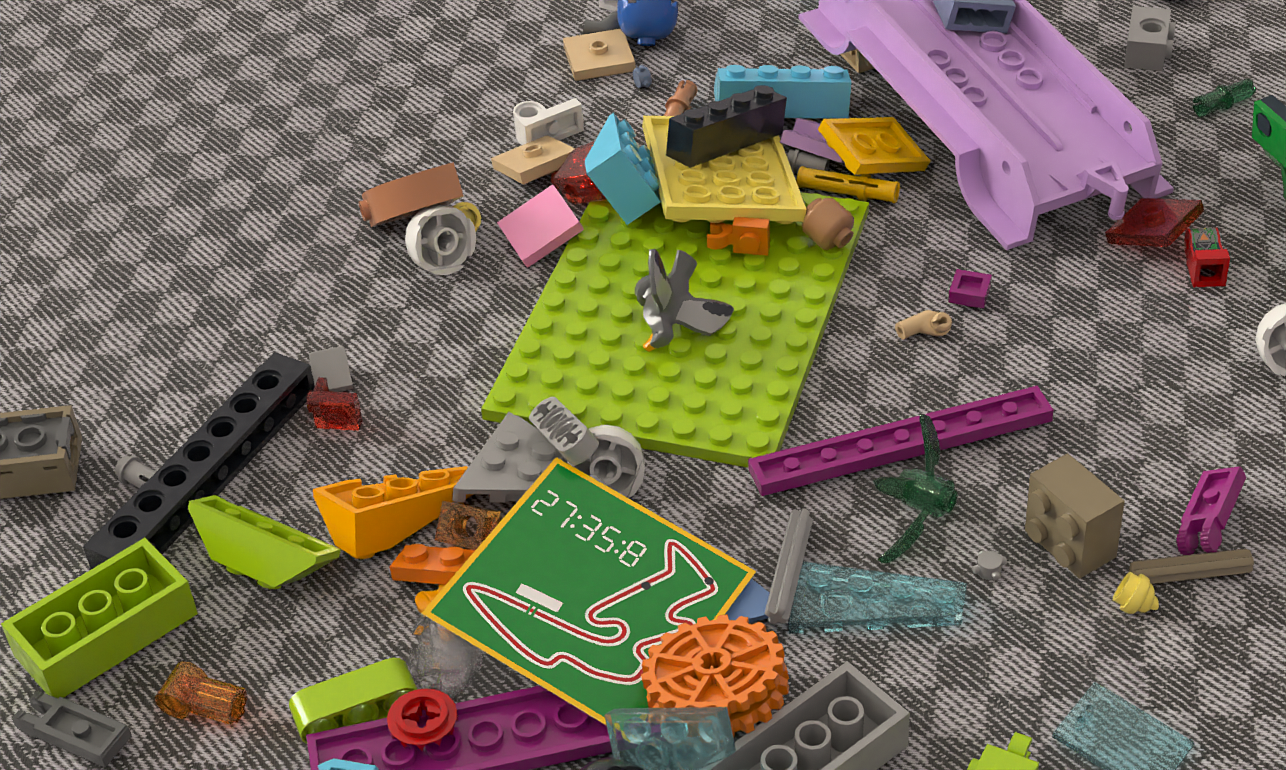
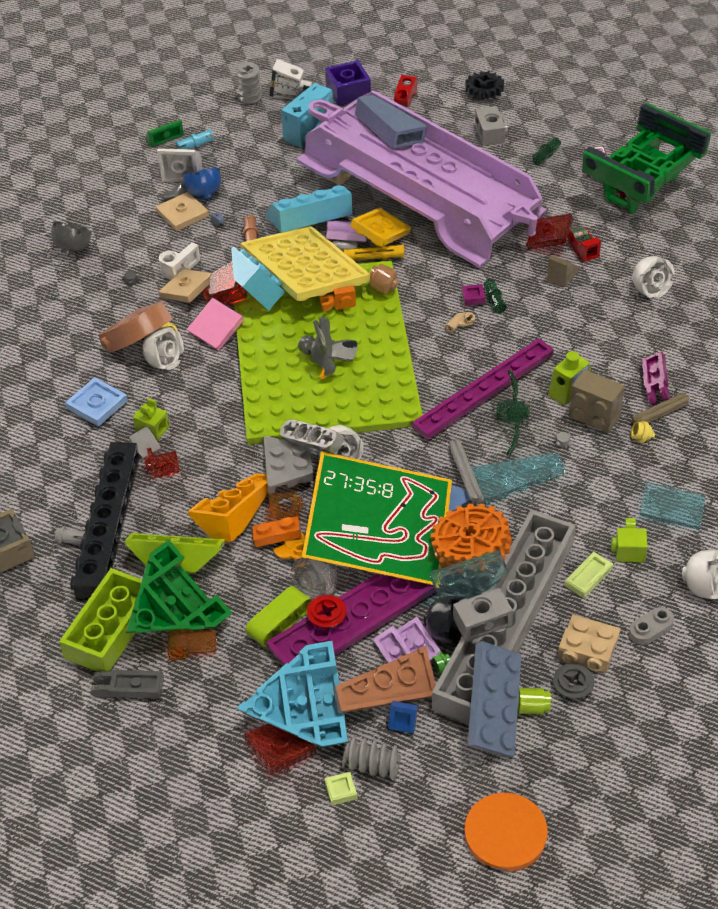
camera: 25 degrees left, 5 degrees up
black brick [666,85,787,168] -> none
none -> dark grey cylinder [51,221,92,255]
none -> light blue plate [65,377,128,427]
none -> dark grey piece [122,271,140,285]
none -> green wedge [126,540,232,633]
none -> lime brick [133,398,170,441]
none -> clear green axle [483,278,507,314]
none -> dark tan slope [547,255,580,287]
none -> lime torso [548,351,591,406]

